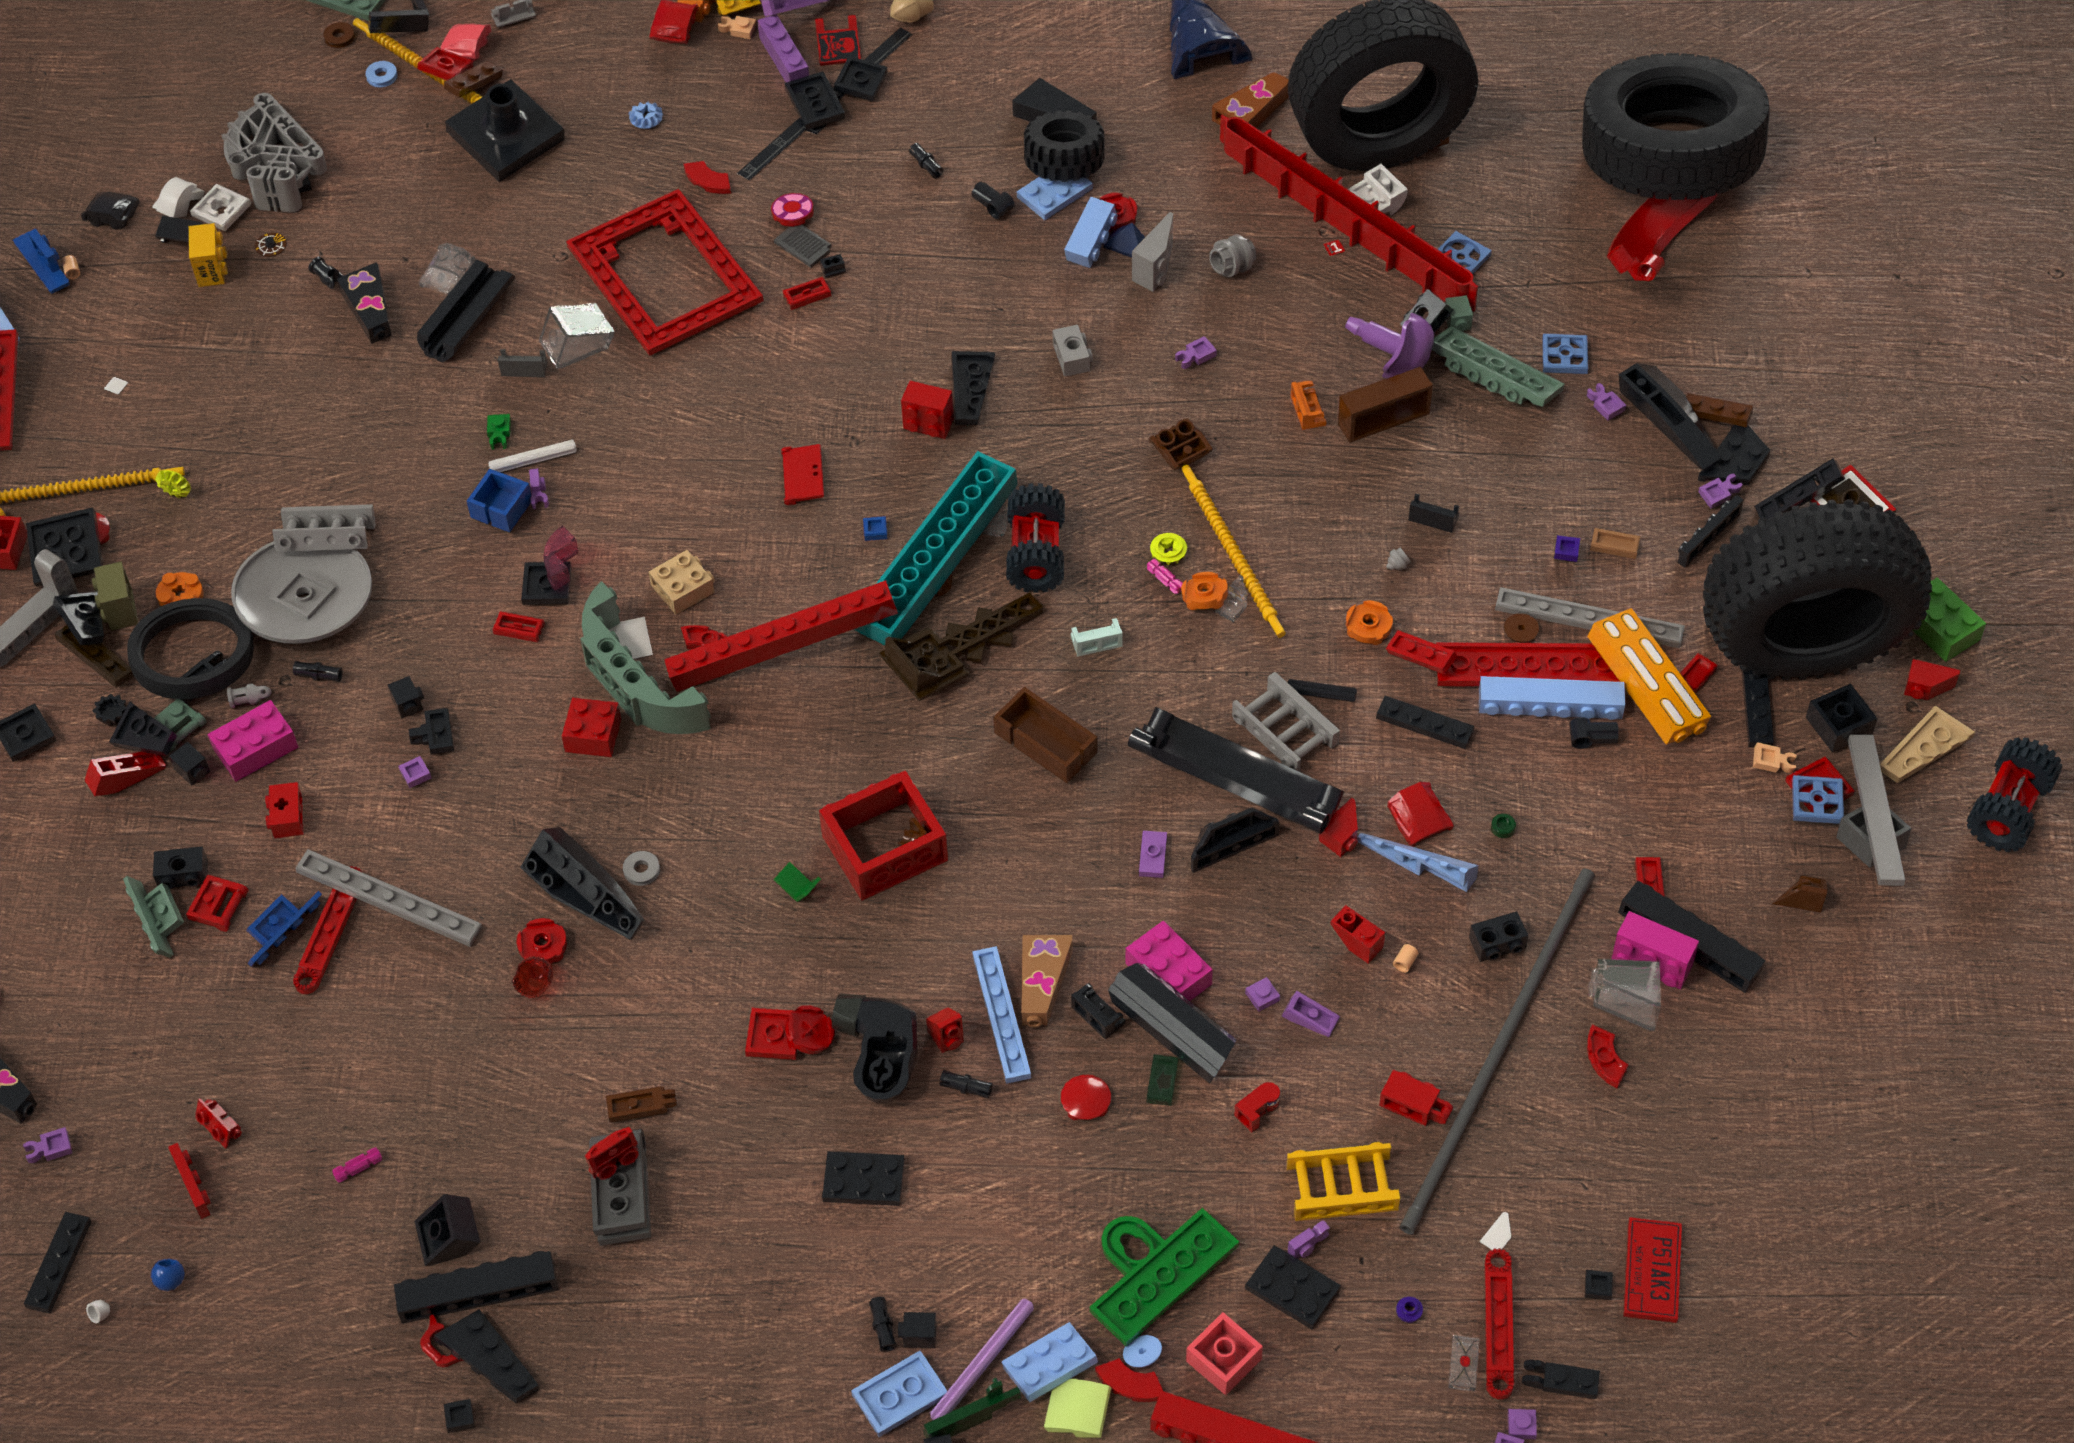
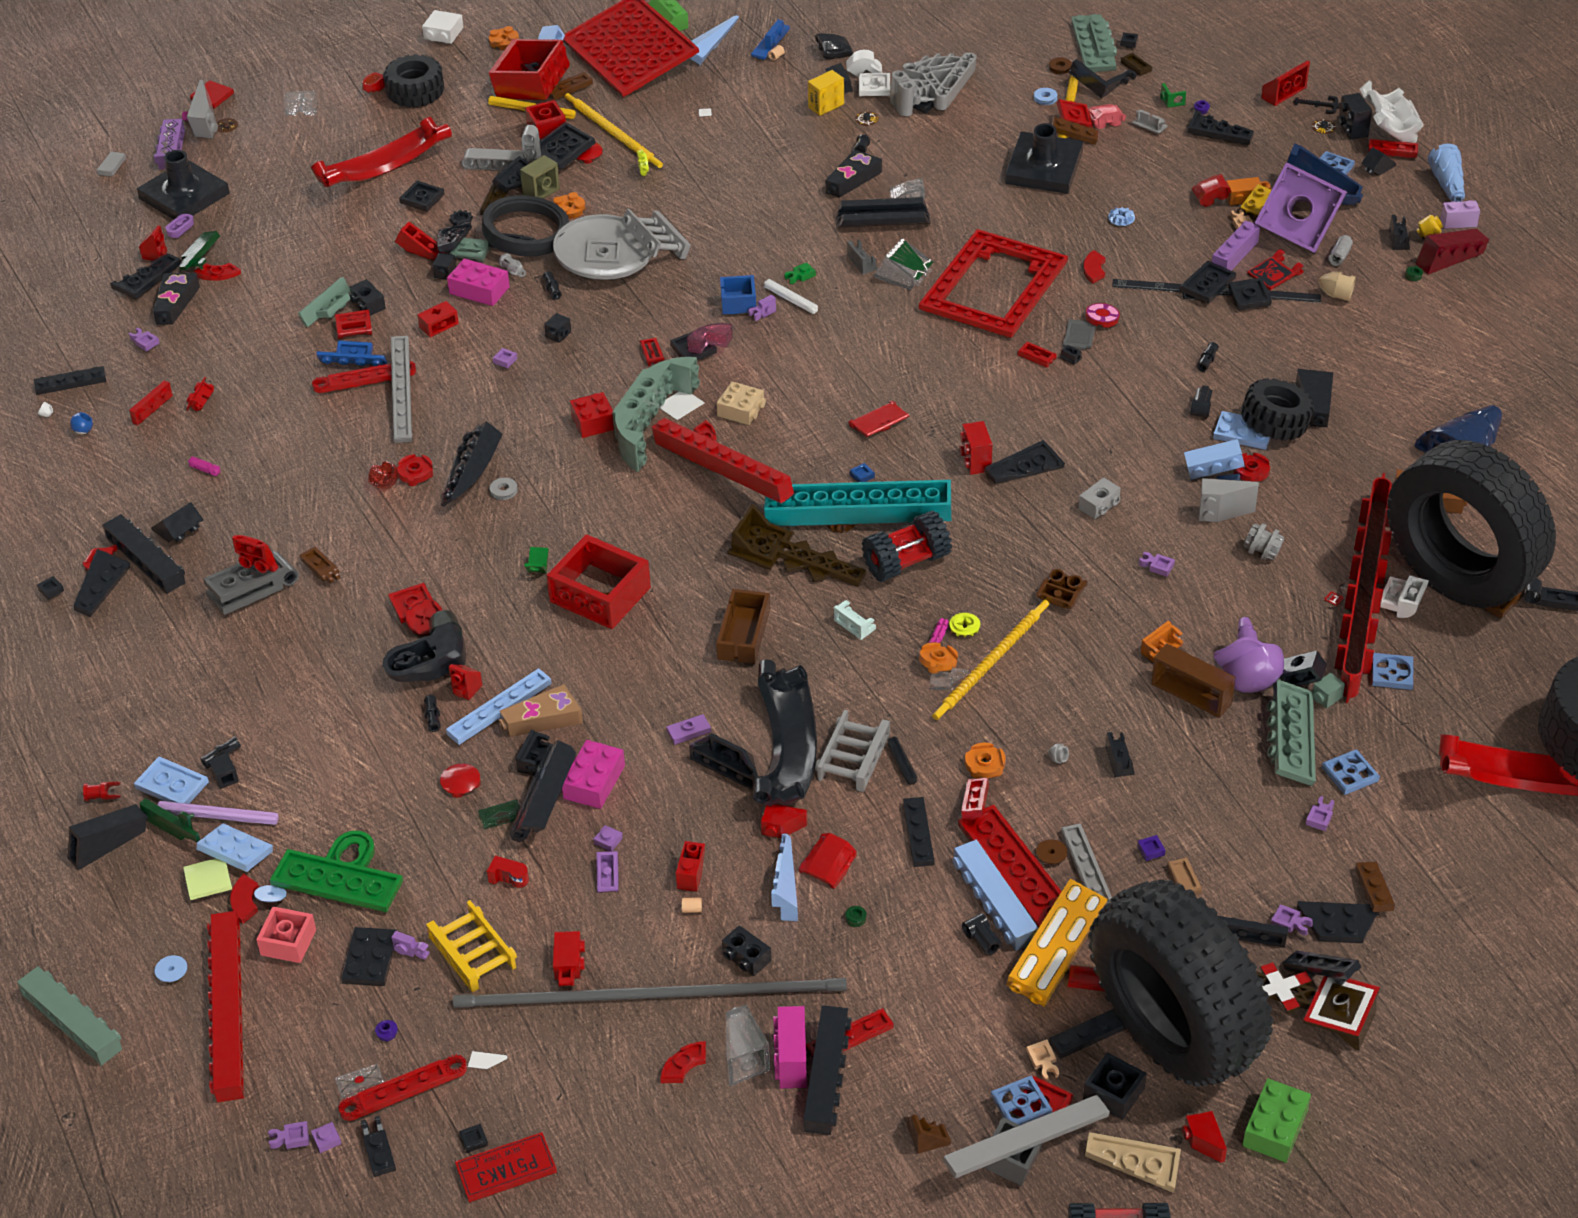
camera: 60 degrees right, 10 degrees down
black hinge [408,708,454,755] -> none
black plate [822,1151,905,1206] -> none
black wedge [1618,363,1722,472] -> none

